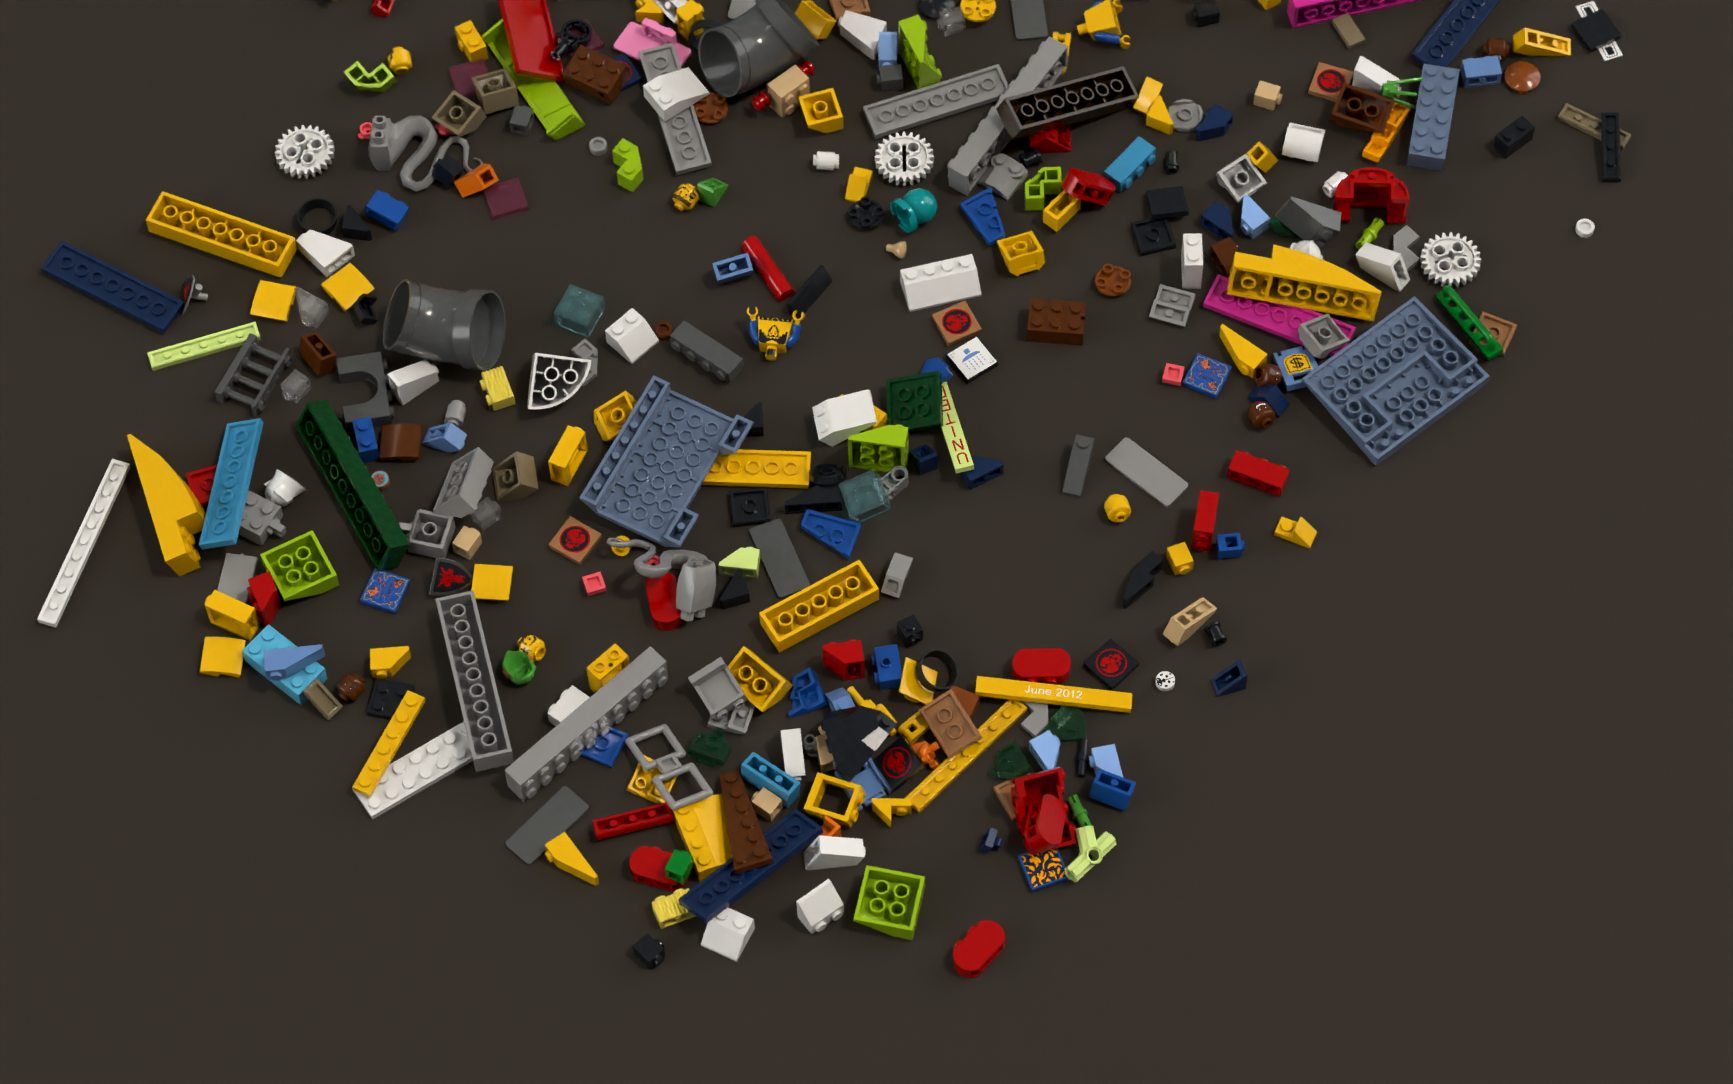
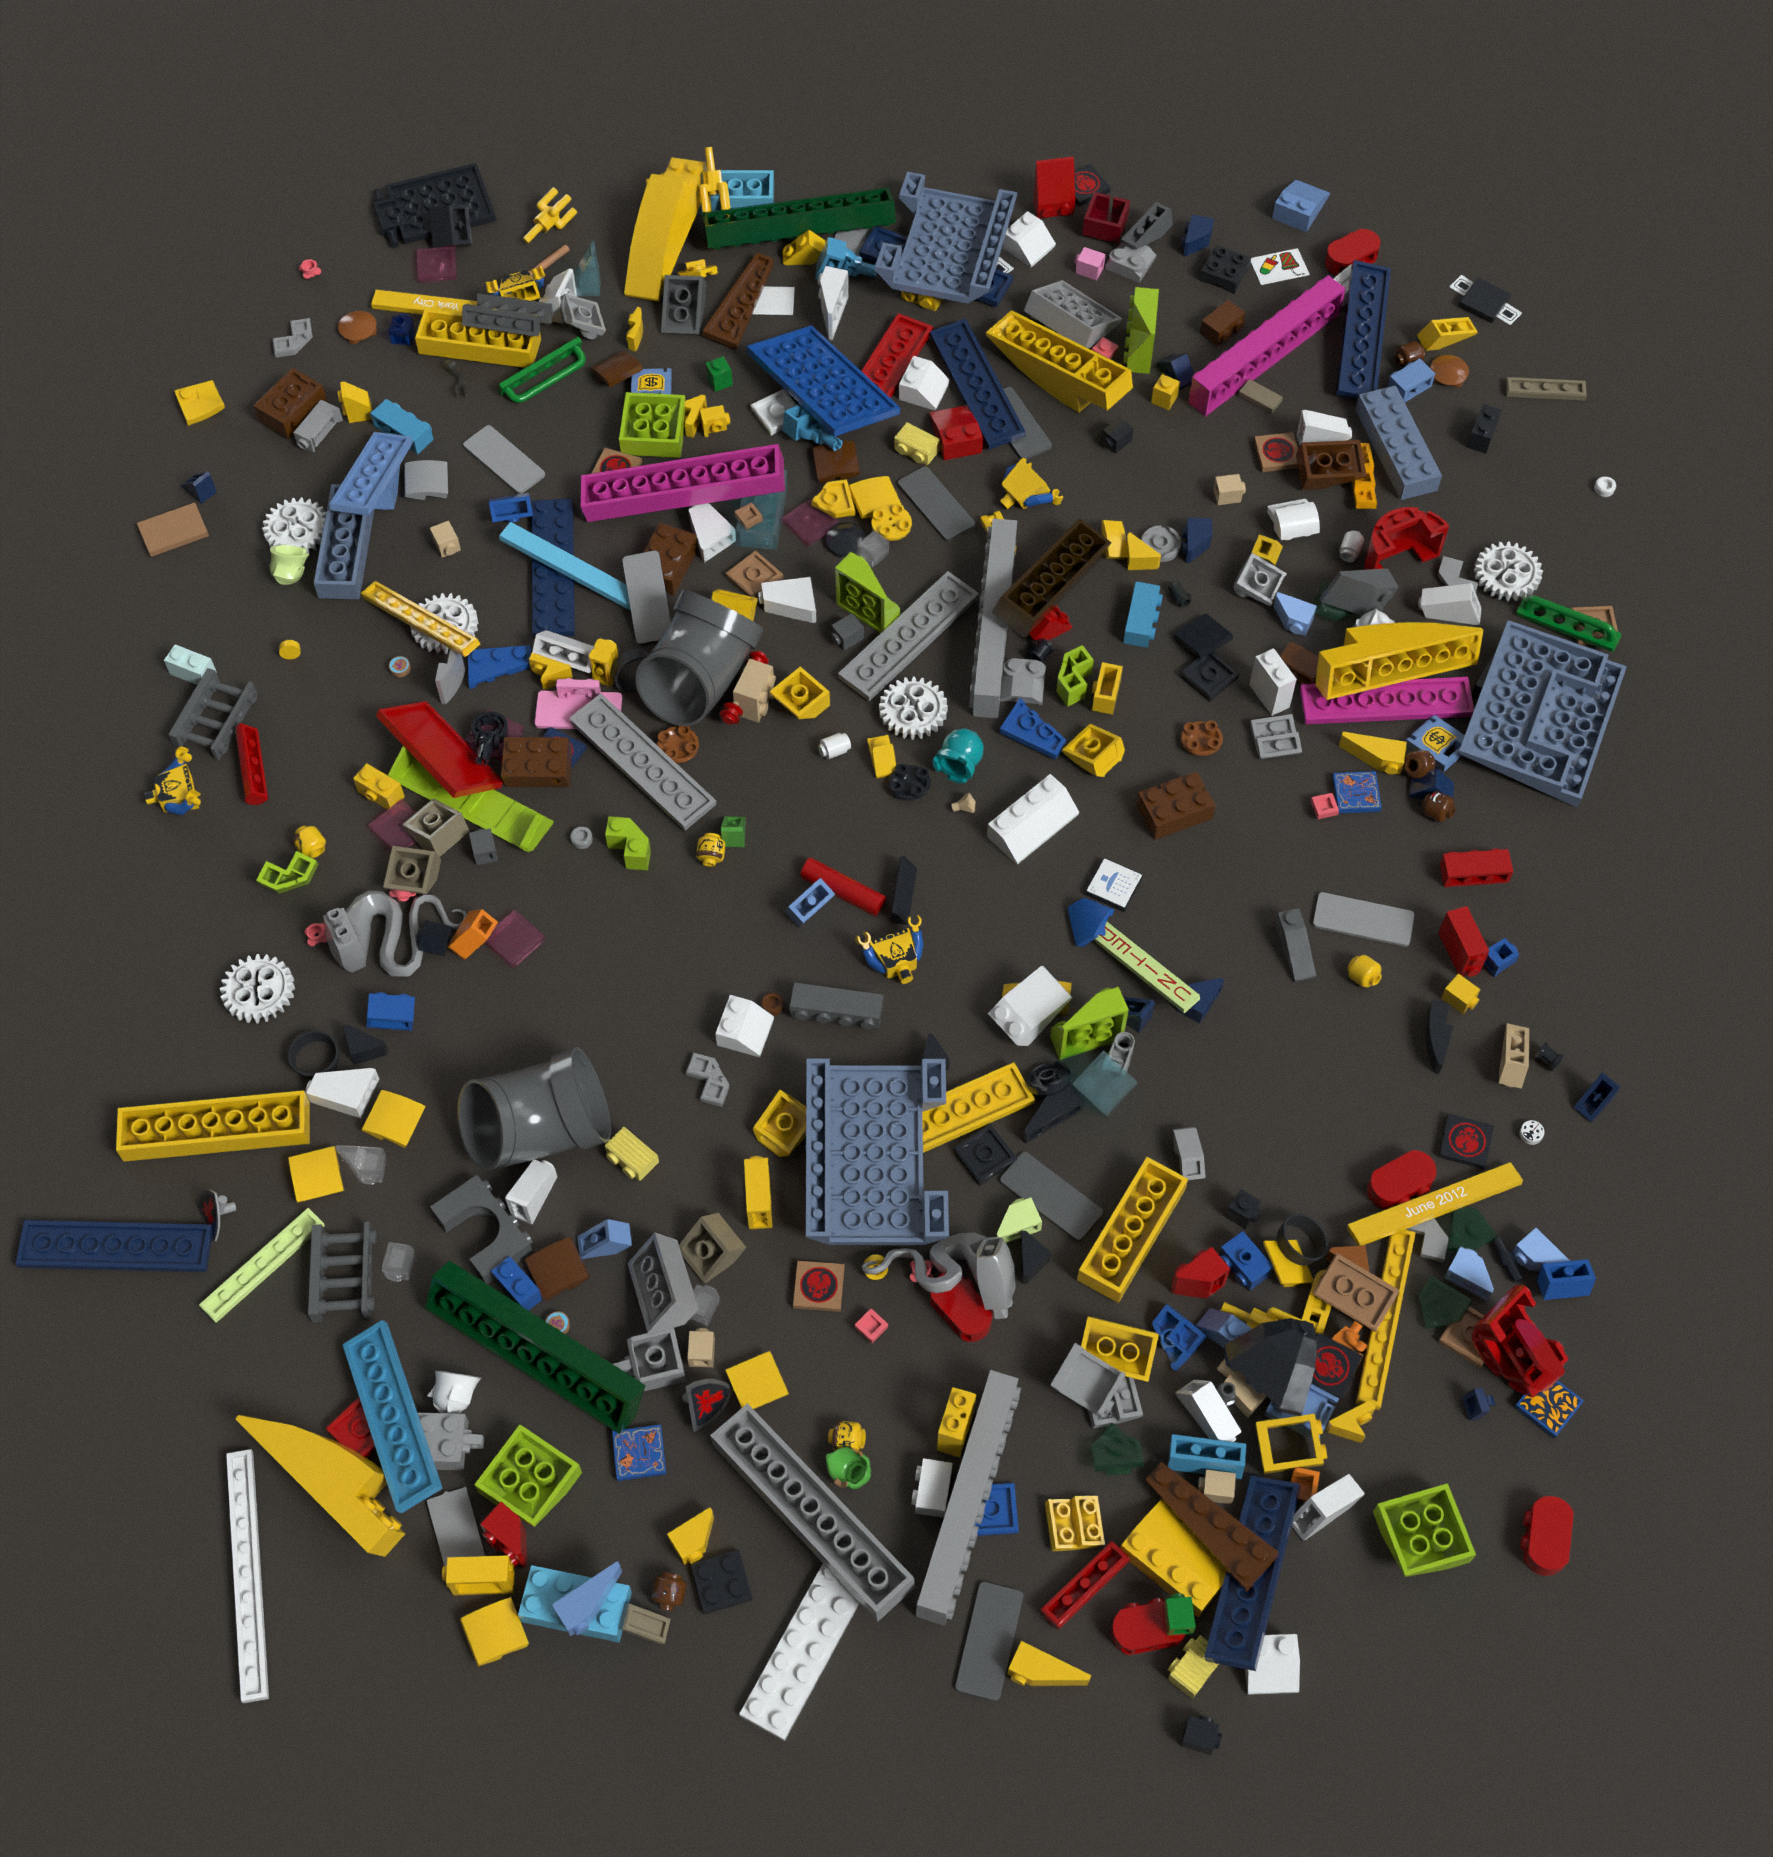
camera: 30 degrees left, 0 degrees up
reddish brown brick [298,331,337,376] -> none
yellow plate [352,690,426,798] -> none
black bracket [353,294,378,324] -> none
light grey brick [444,400,466,428] -> none
white brick [527,353,592,410] -> none
clear light blue brick [554,284,605,337] -> none
light grey bar [625,724,713,810] -> none
white slope [643,67,709,122] -> none
white slope [796,879,844,934] -> none
blue wing [801,509,861,560] -> none
light blue slope [878,32,897,67] -> none
dark green plate [886,371,943,432] -> none
tile [932,301,982,347] -> none
red brick [1061,168,1116,205] -> none
yellowish green piece [1064,826,1116,882] -> none
bright green pin [1066,795,1094,828] -> none
dark blue slope [1201,201,1233,240] -> none
yellow slope [1274,516,1317,549] -> none
light grey slope [1298,313,1350,359] -> none
lime pin [1355,218,1384,250] -> none
bright green plant [1381,77,1423,109] -> none
black tile [1601,112,1621,182] -> none

